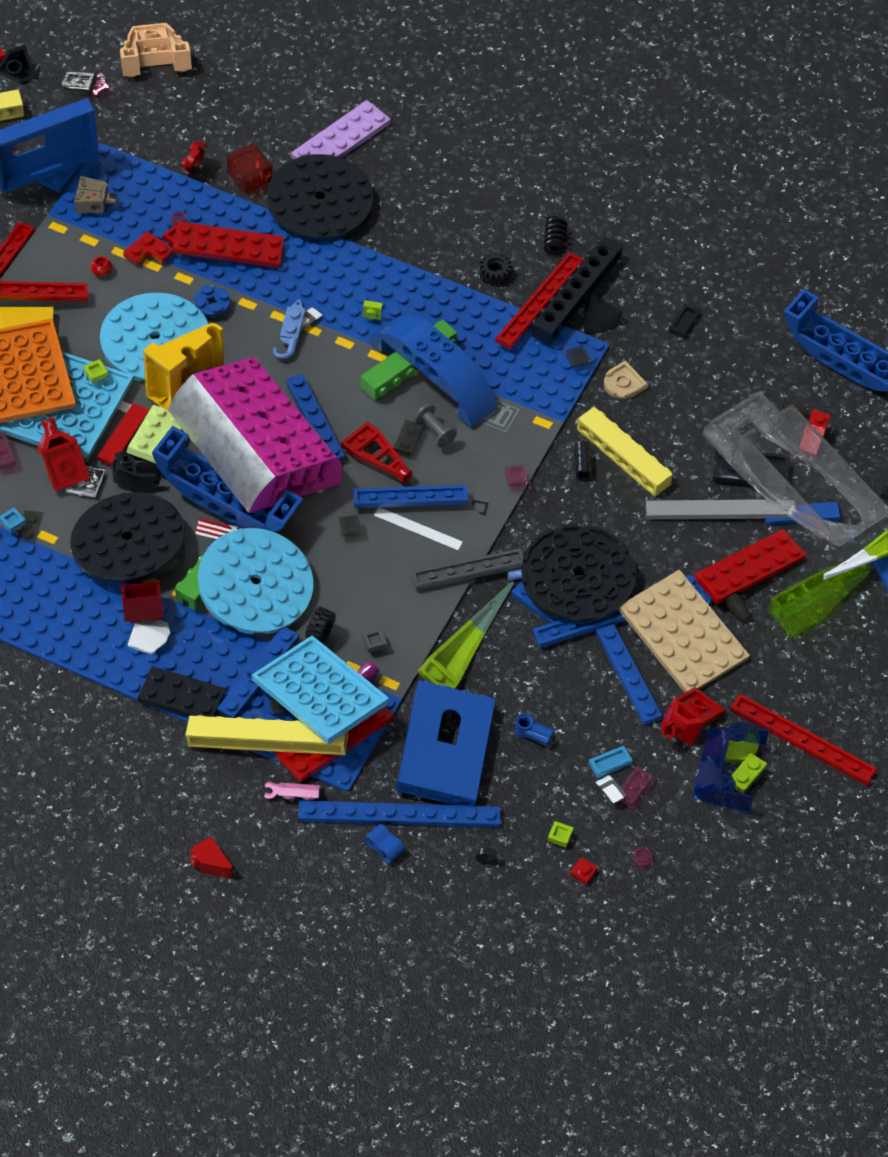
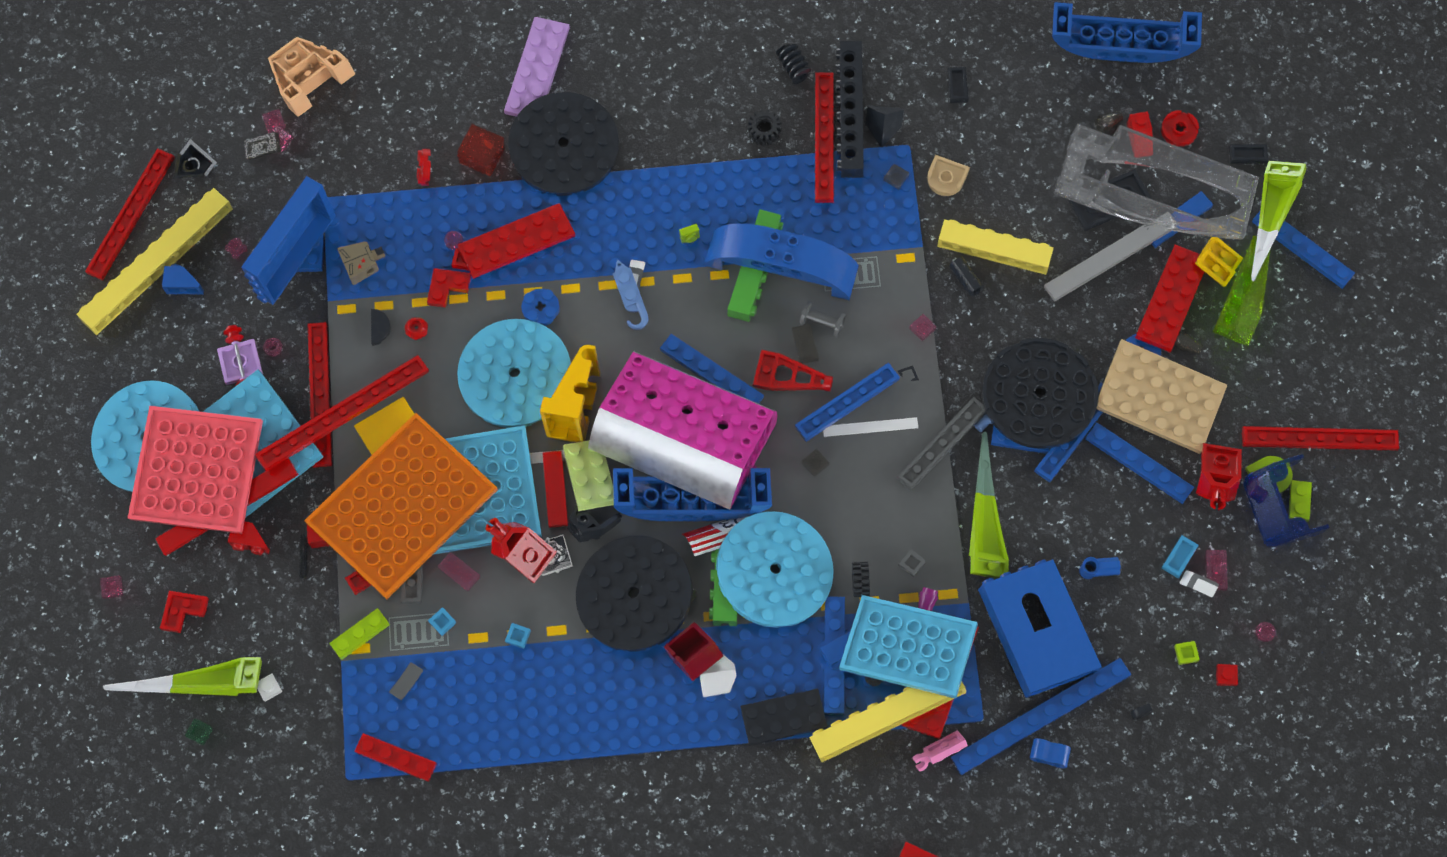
camera: 25 degrees left, 15 degrees up
clear smoke plate [19,510,43,544] -> none
lime plate [83,359,109,383] -> none
none -> clear pink plate [262,109,286,133]
none -> black tile [371,309,391,346]
none -> red plate [1161,110,1199,148]
none -> yellow slope [1195,235,1243,287]

